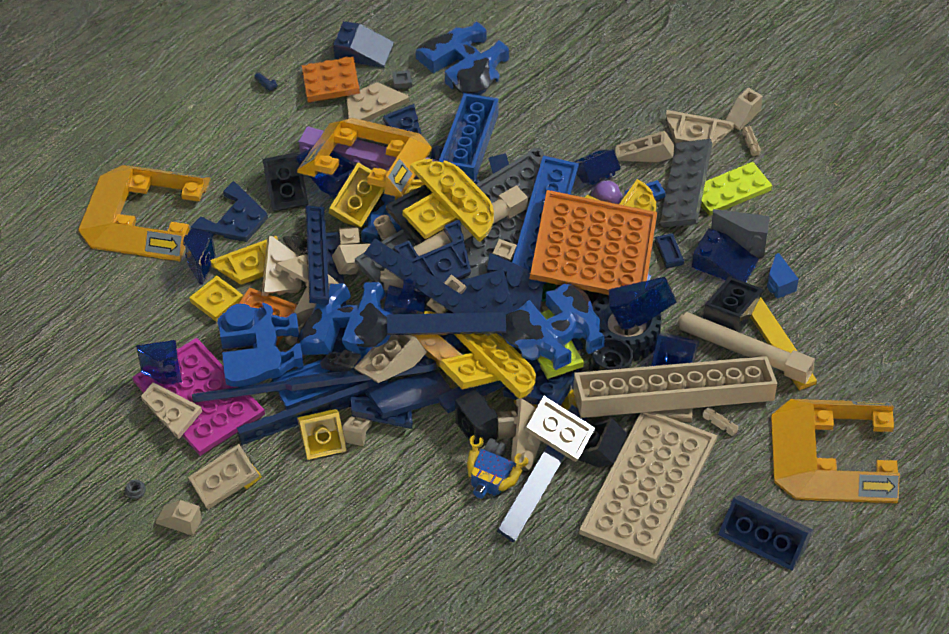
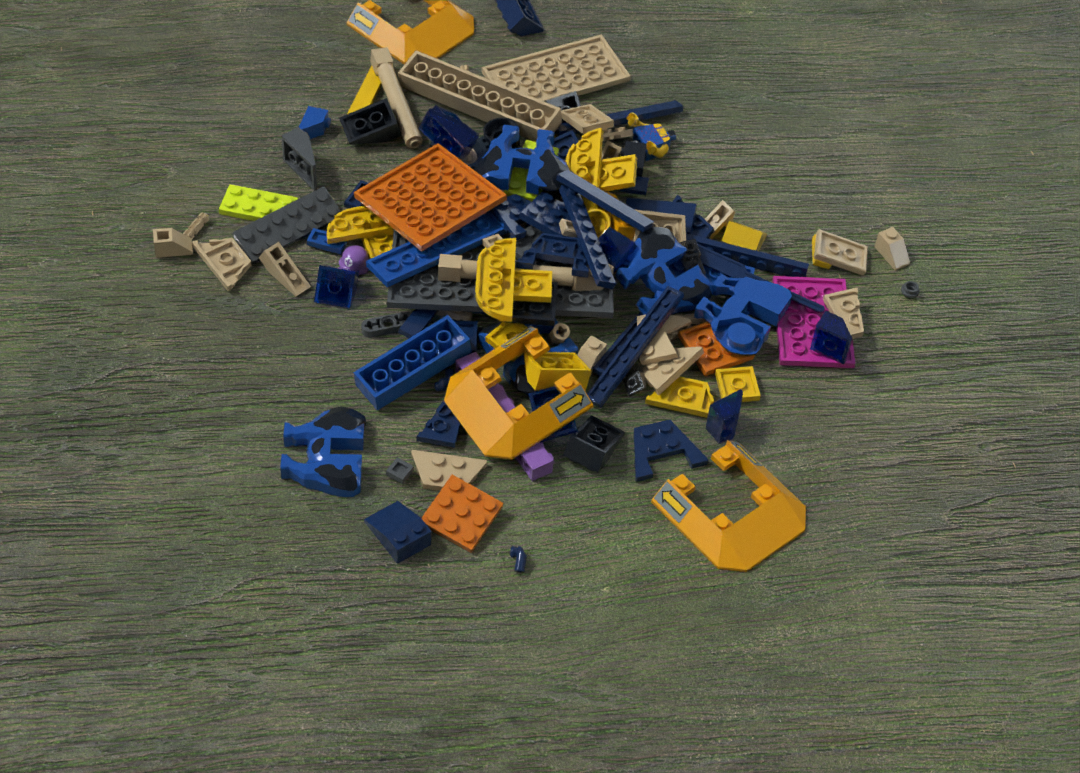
camera: 145 degrees left, 0 degrees up
tan slope [332,244,370,275] -> none
clear blue slope [692,228,759,283] -> none

